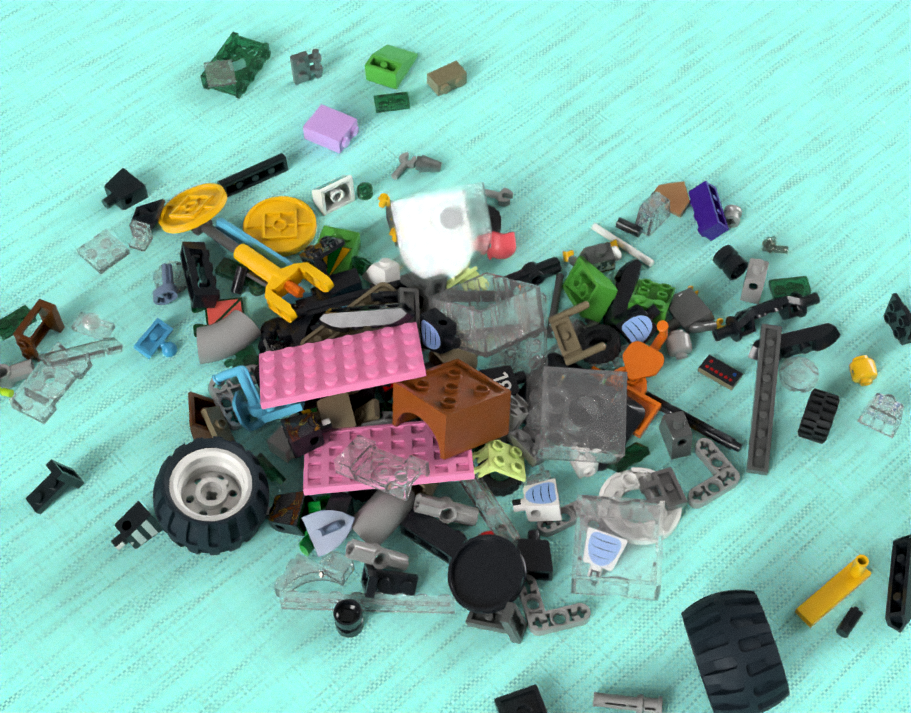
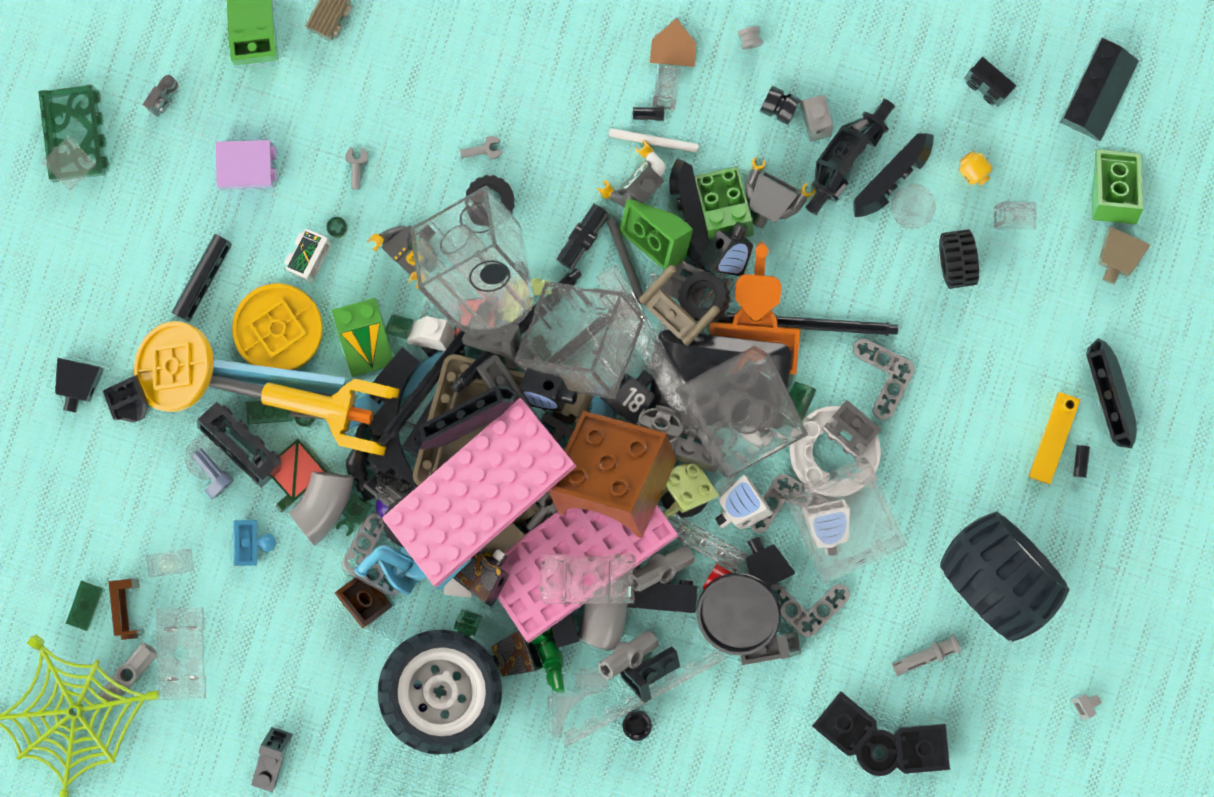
camera: 25 degrees left, 30 degrees up
clear windscreen [39,337,123,369] -> none
clear plate [76,229,130,274] -> none
black torso [111,501,163,550] -> none
clear bracket [128,220,153,252] -> none
dark tan plate [200,406,235,441] -> none
black piece [230,266,248,294] -> none
black bracket [299,236,345,276] -> none
shield [302,510,355,557] -> none
clear green plate [373,92,410,113] -> none
flat silver cone [415,155,442,172] -> none
coral helmet [486,231,516,260] -> none
dark grey torso [659,411,692,460] -> none
light grey head [665,330,692,360] -> none
dark purple brick [688,180,729,241] -> none
black tile [698,355,743,391] -> none
dark grey plate [746,324,782,476] -> none
clear smoke plate [762,236,789,254] -> none
clear green plate [768,276,811,299] -> none

